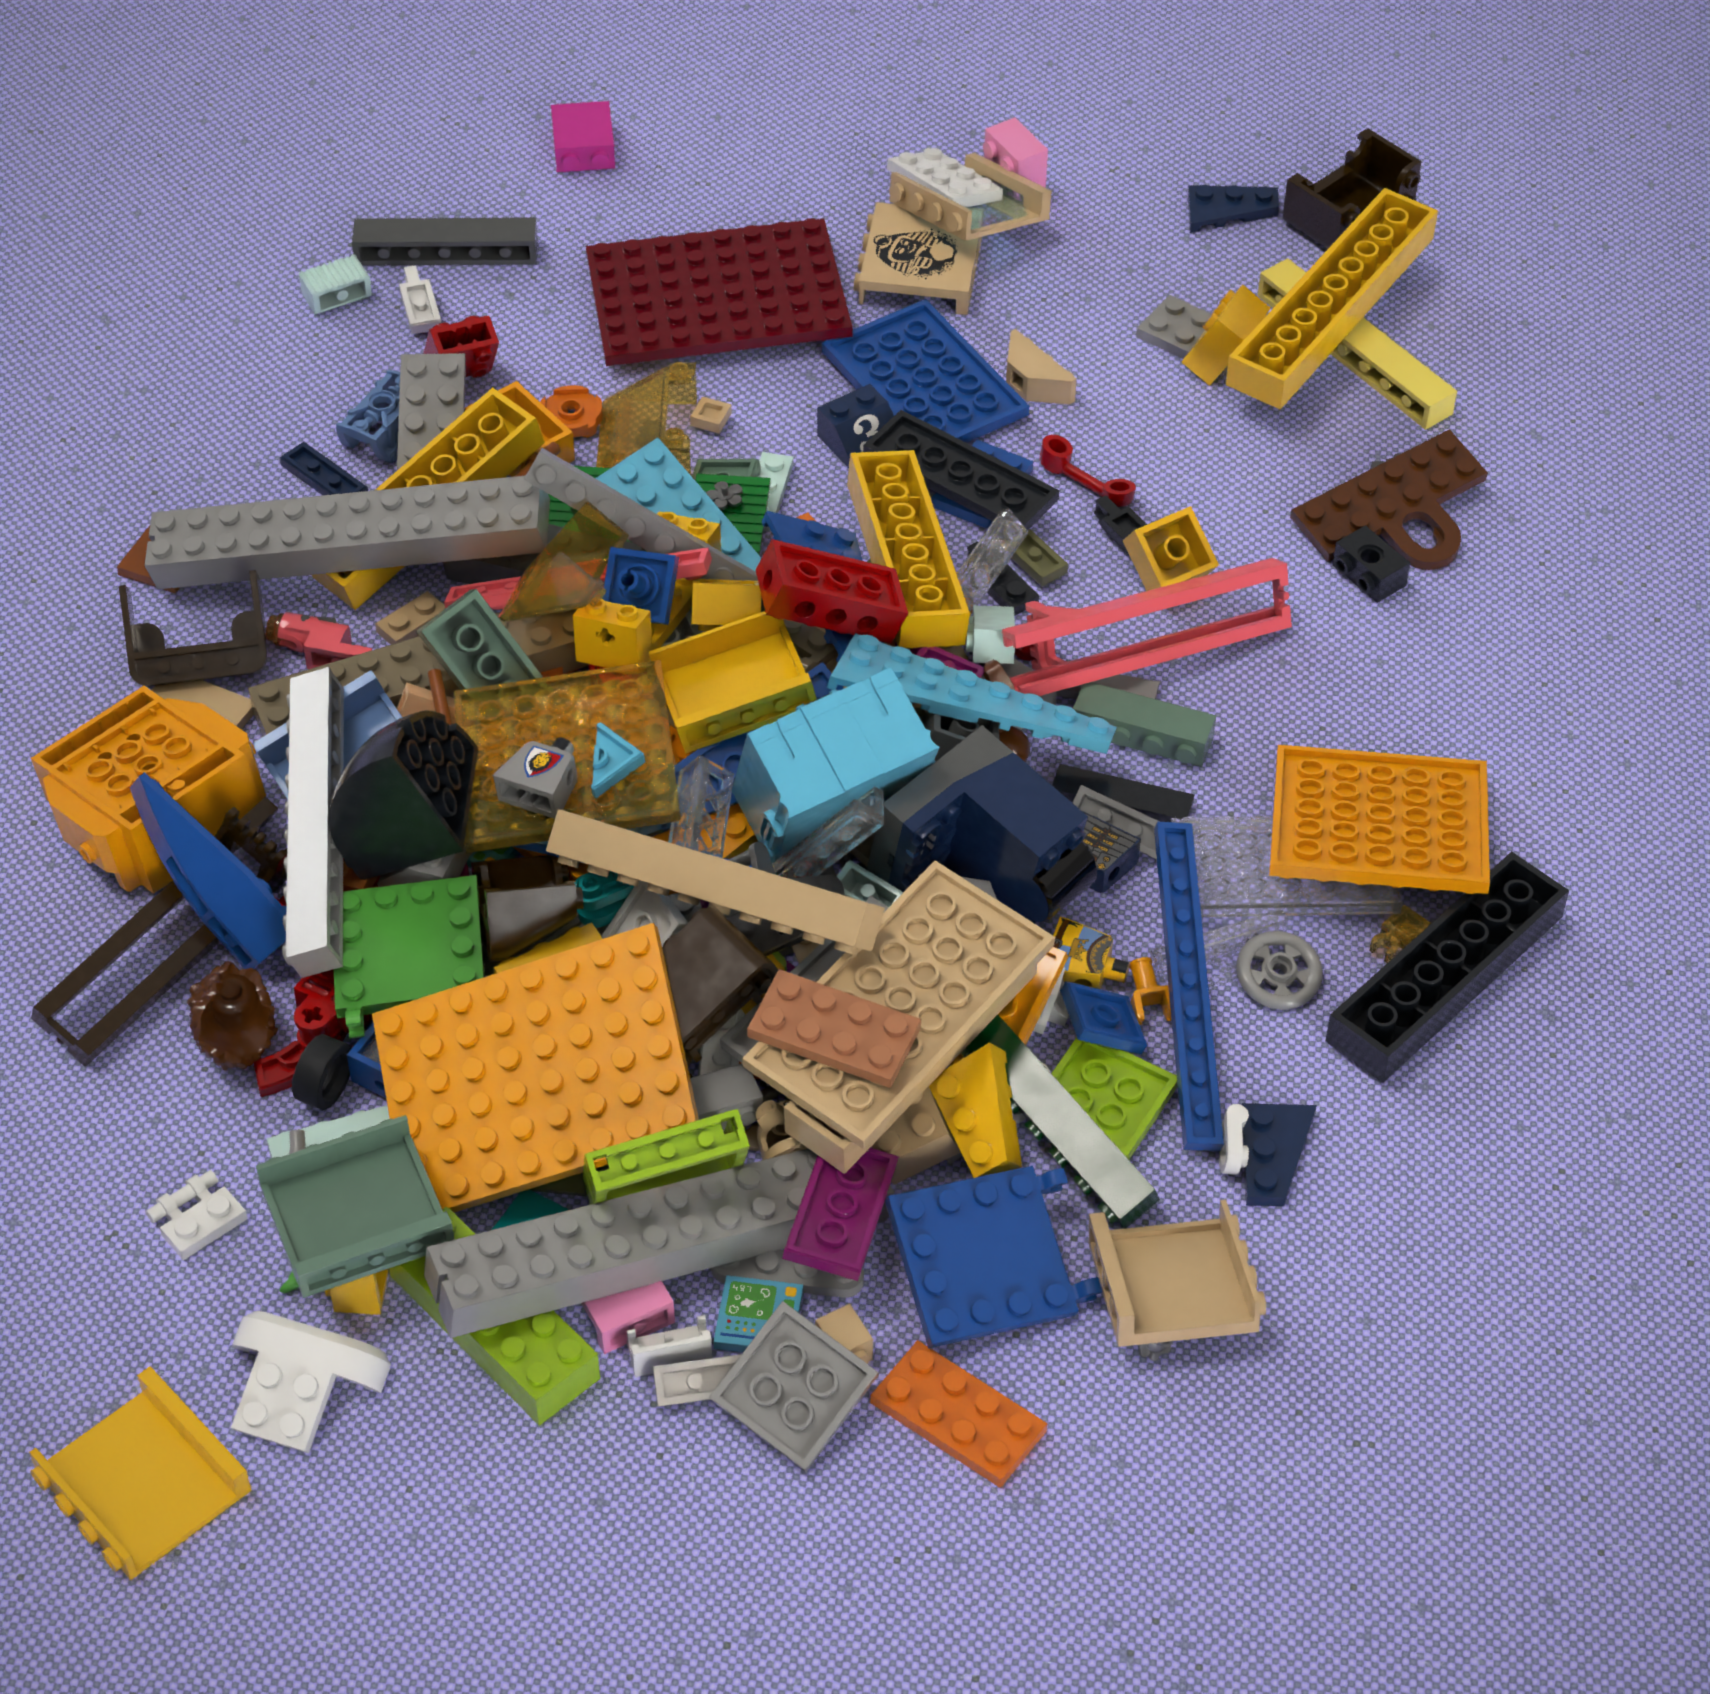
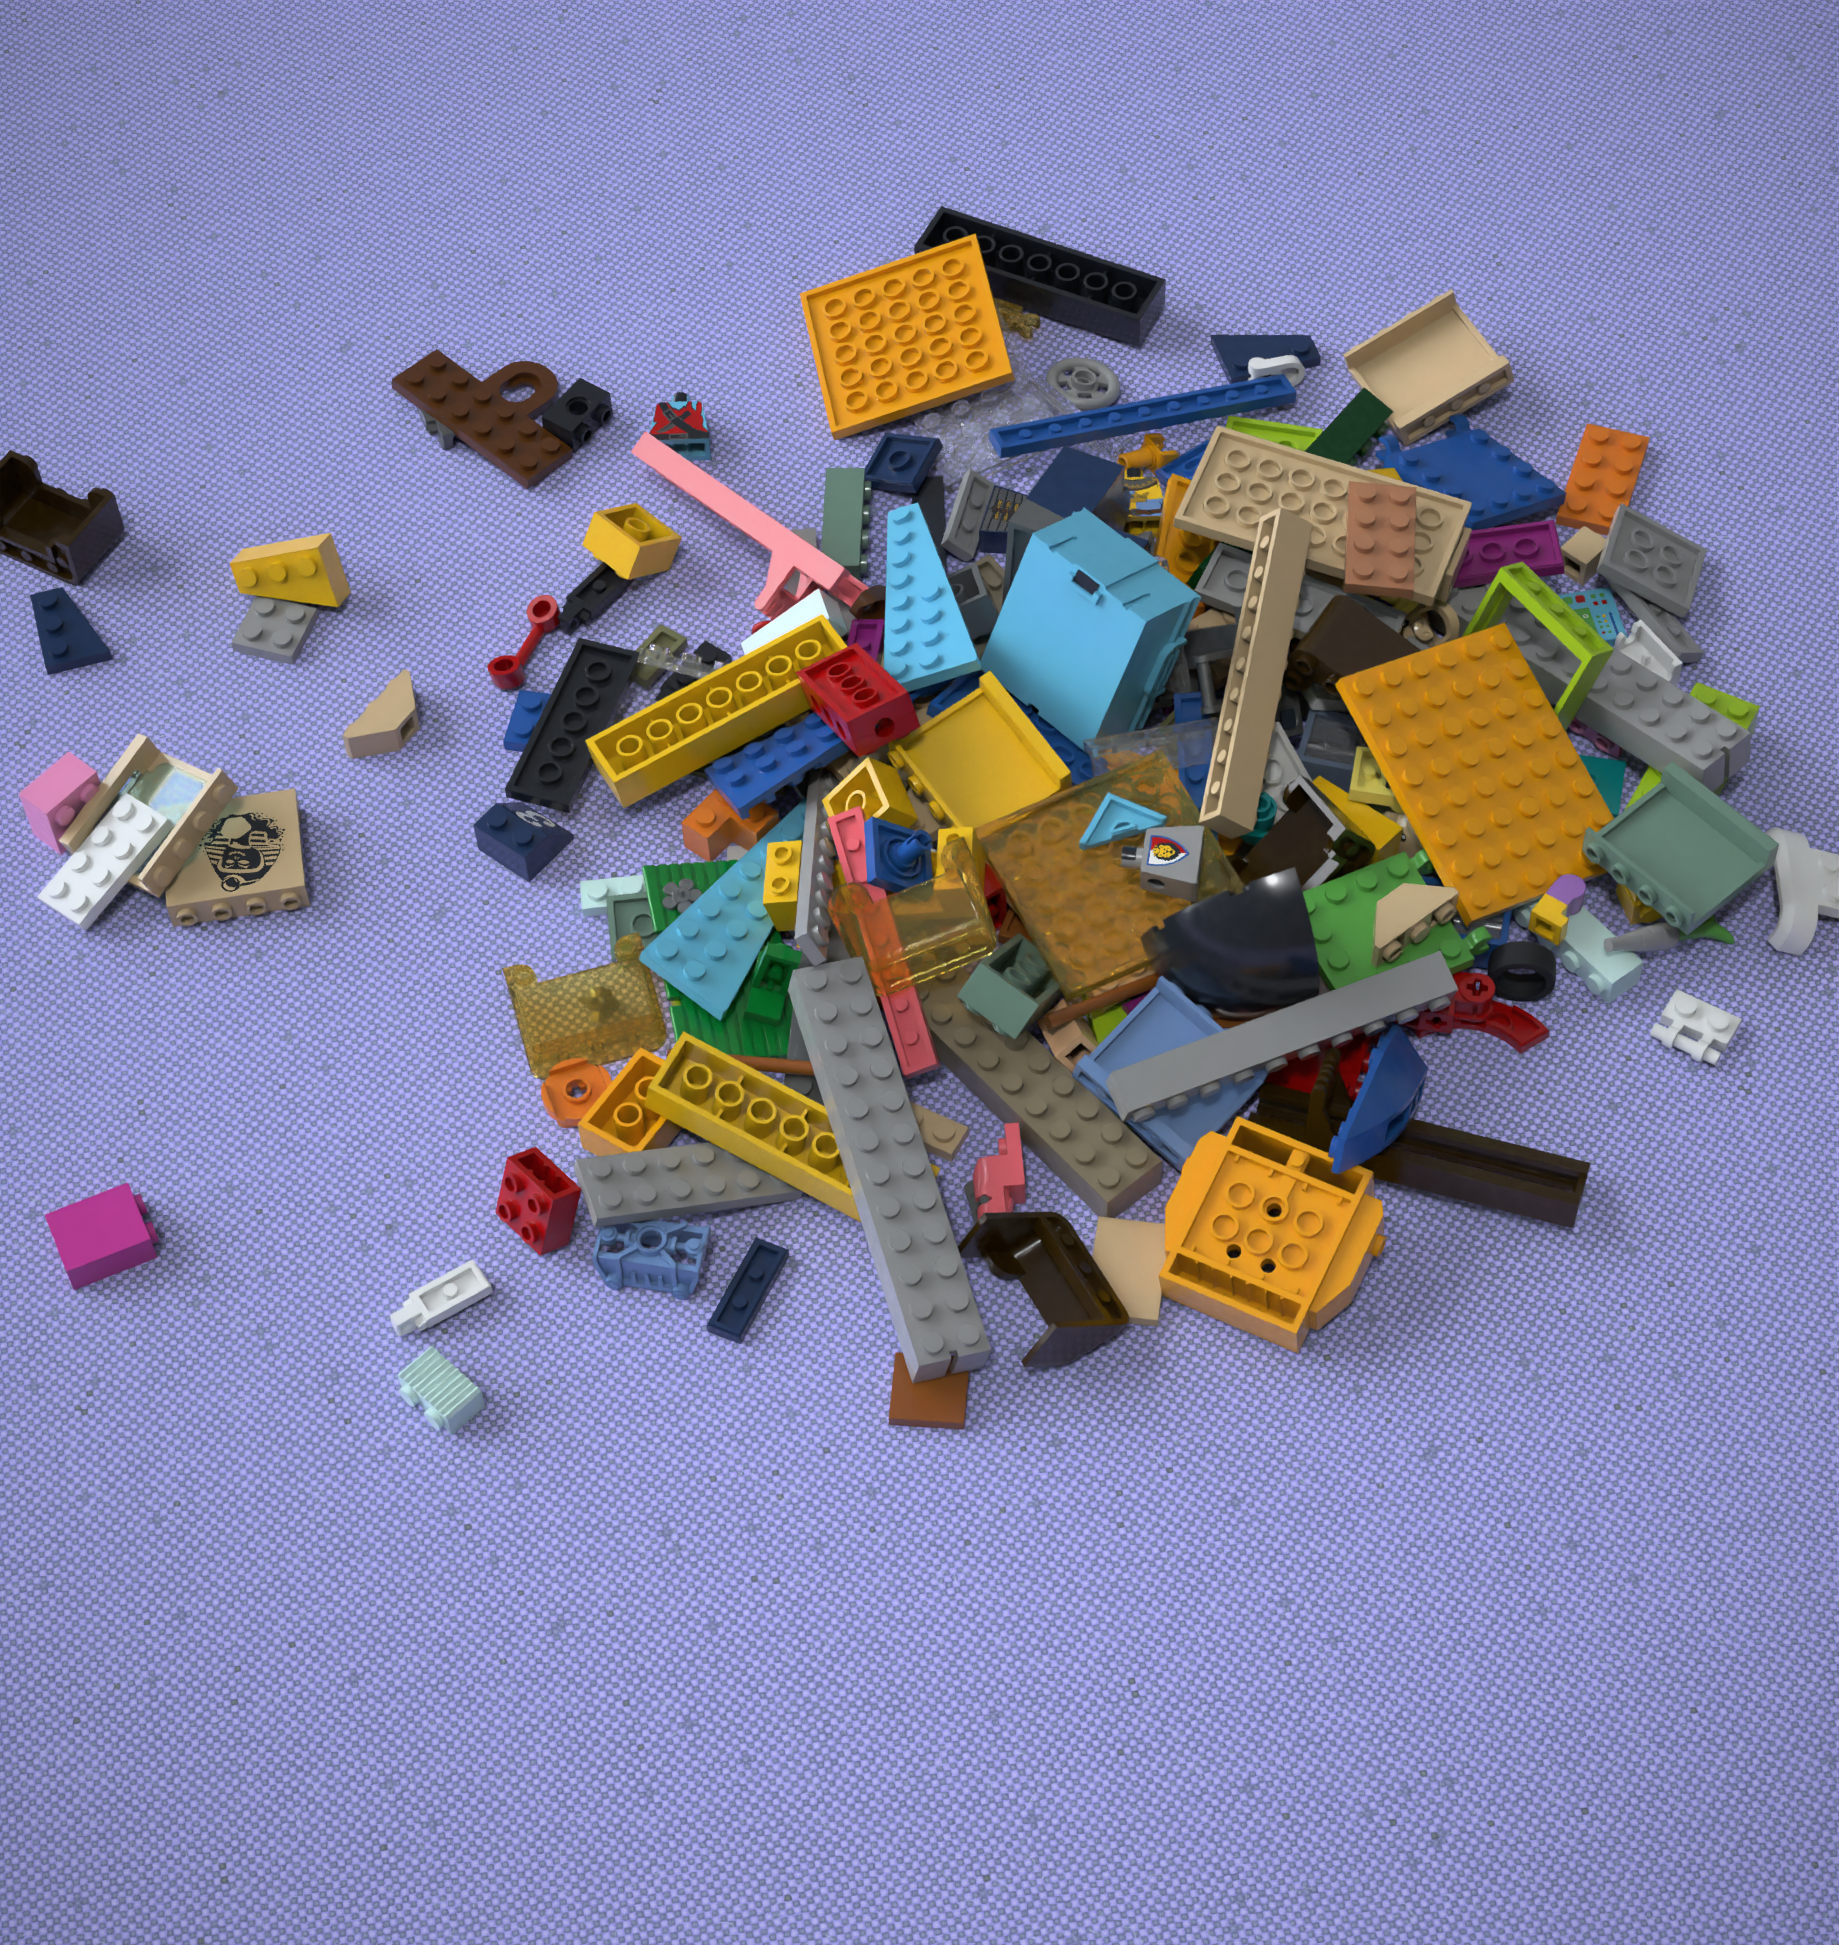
camera: 105 degrees left, 5 degrees up
reddish brown hair [187,961,278,1071] -> none
dark grey brick [352,217,538,266] -> none
dark red plate [585,218,853,366] -> none
tan plate [690,396,732,434] -> none
blue plate [822,299,1030,443] -> none
yellow brick [1225,188,1438,410] -> none
light yellow brick [1257,258,1457,430] -> none
none -> torso [649,392,711,461]
none -> dark blue plate [865,433,943,493]
none -> tan slope [1371,883,1459,968]
none -> leg [1528,874,1586,946]

